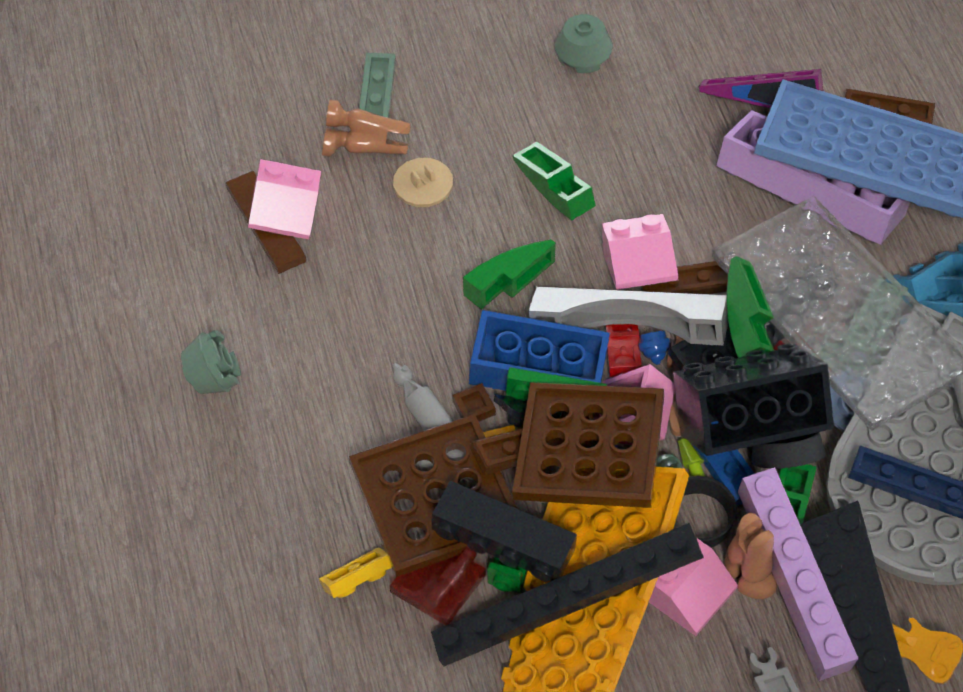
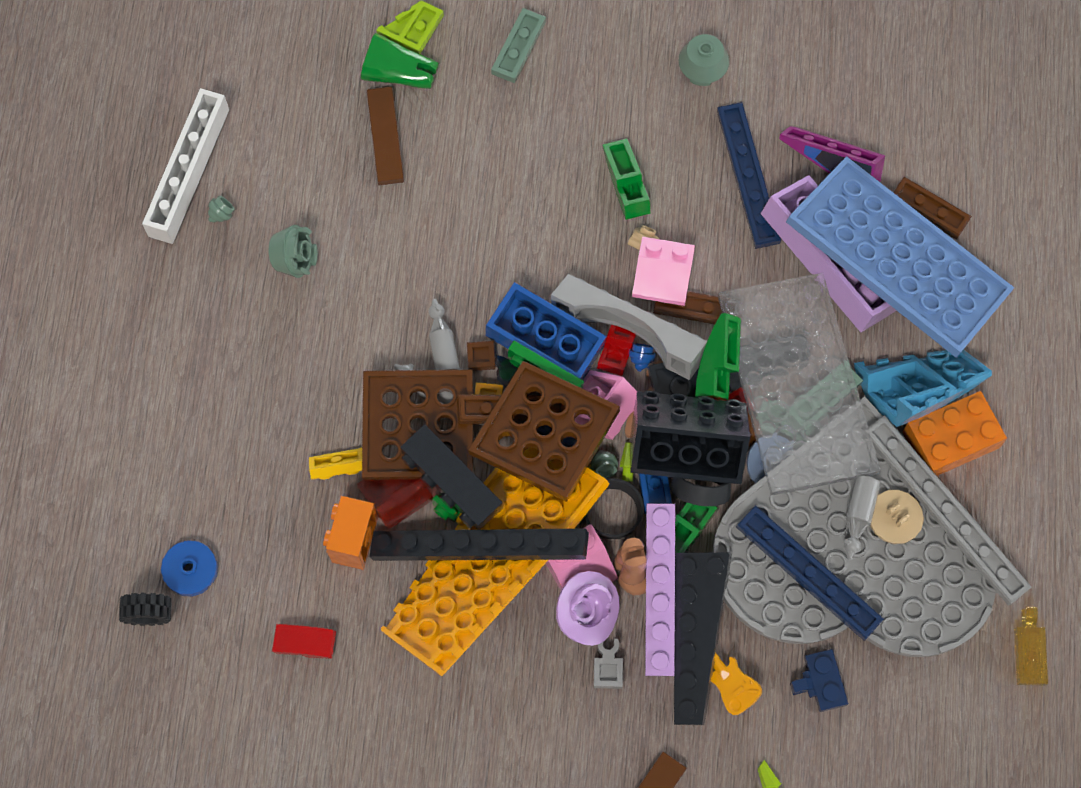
camera: 20 degrees right, 15 degrees up
slope [248,159,321,240] -> none
nougat piece [322,99,411,156] -> none
tan piece [393,158,453,207] -> none
green slope [463,239,556,310] -> none
none -> white brick [142,88,229,244]
none -> sand green plate [208,195,235,222]
none -> orange brick [323,496,378,570]
none -> green piece [361,33,439,89]
none -> lime wing [376,0,444,54]
none -> lavender hat [556,571,619,646]
none -> tan plate [628,225,659,250]
none -> dark blue tile [717,102,781,249]

